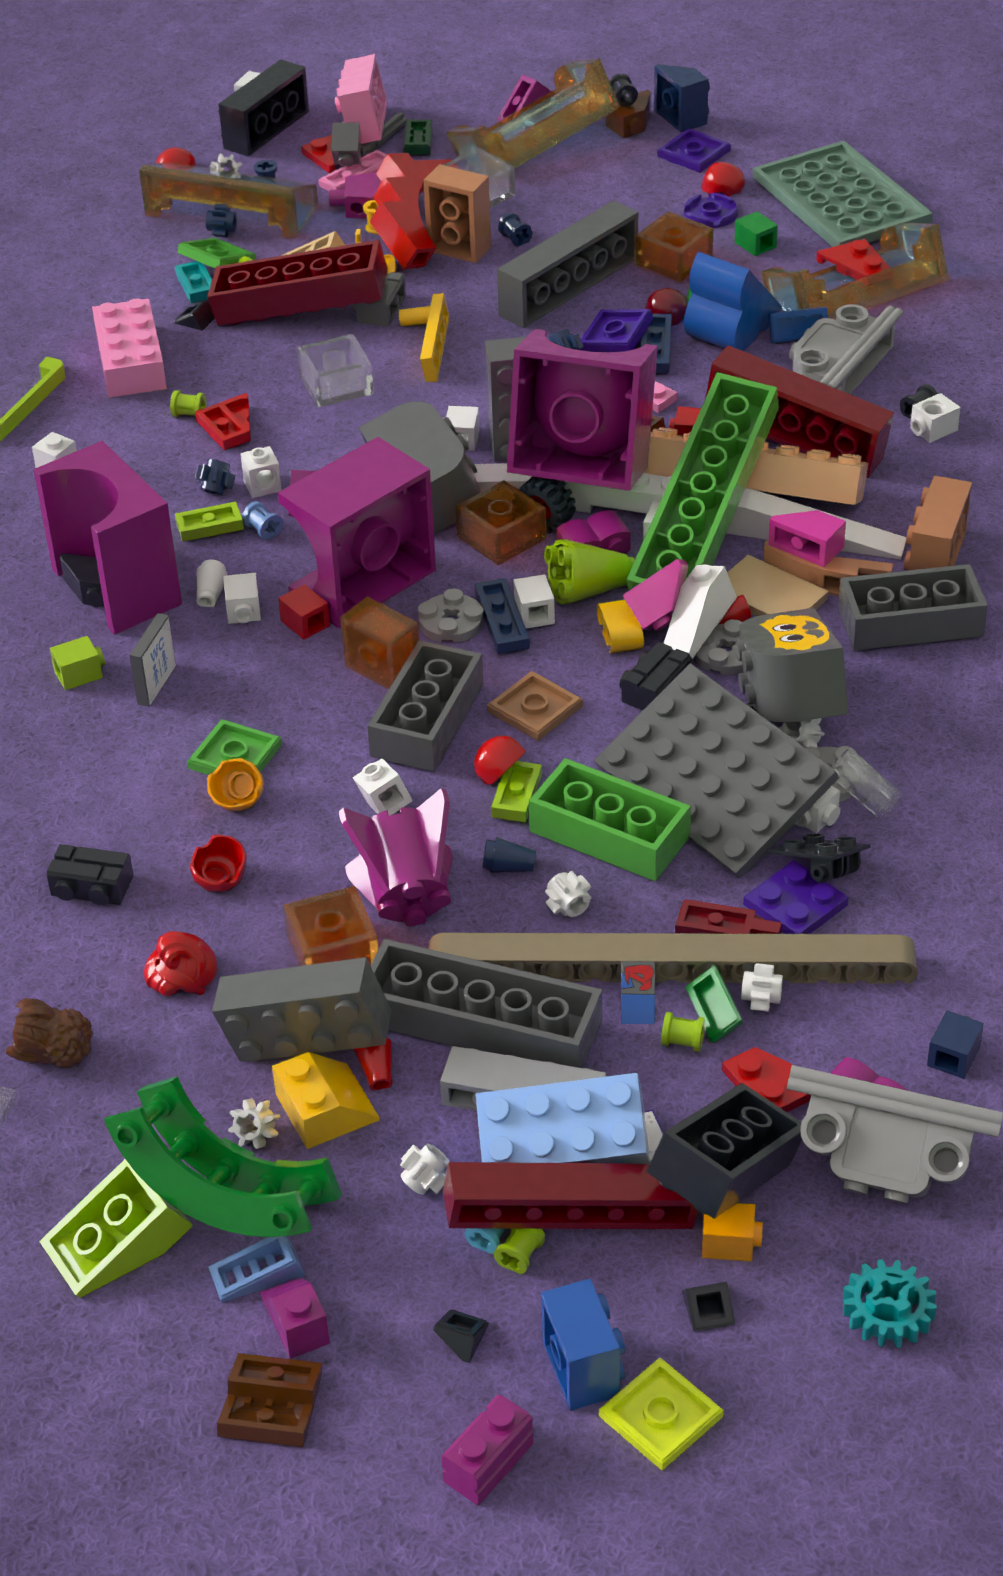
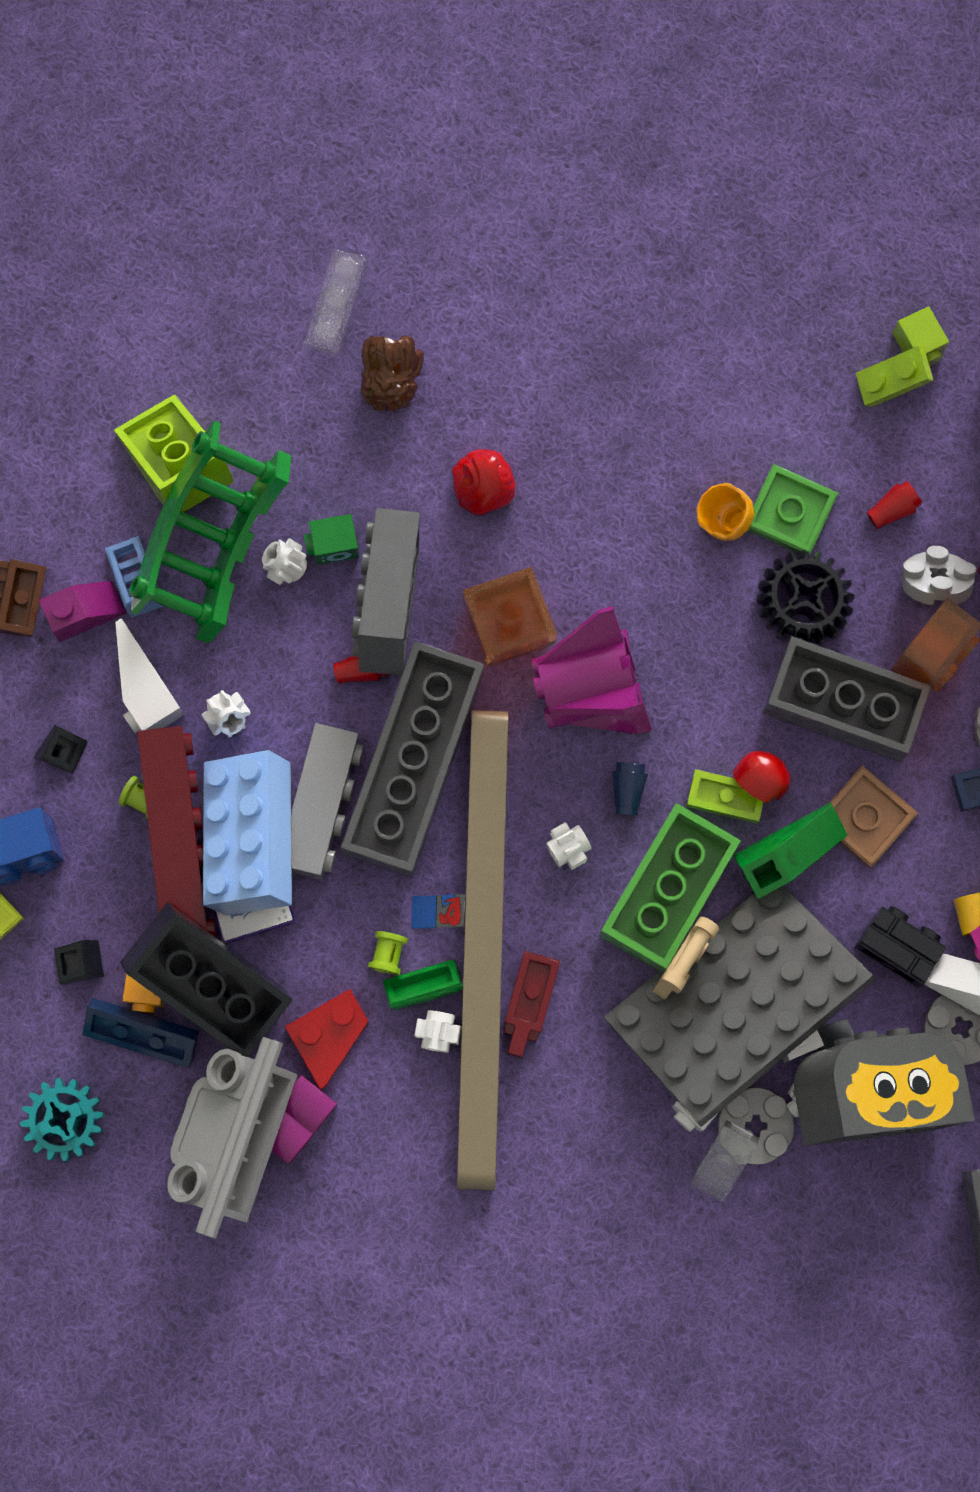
camera: 85 degrees right, 35 degrees up
black brick [47,844,134,906] -> none
tile [129,613,176,707] -> none
red hair [190,834,247,892] -> none
yellow slope [272,1052,380,1149] -> none
white brick [353,758,413,816] -> none
dark purple plate [743,860,849,934] -> none
black hinge [769,833,871,883] -> none
dark blue brick [927,1010,984,1079] -> none
none -> dark blue plate [82,998,199,1068]
none -> white slope [115,618,184,733]
none -> green brick [304,514,359,565]
none -> tan plate [652,917,719,999]
none -> green slope [733,802,848,899]
none -> black gear [756,549,855,645]
none -> lime plate [856,346,934,407]
none -> red cone [866,481,922,530]
none -> light grey plate [902,546,976,606]

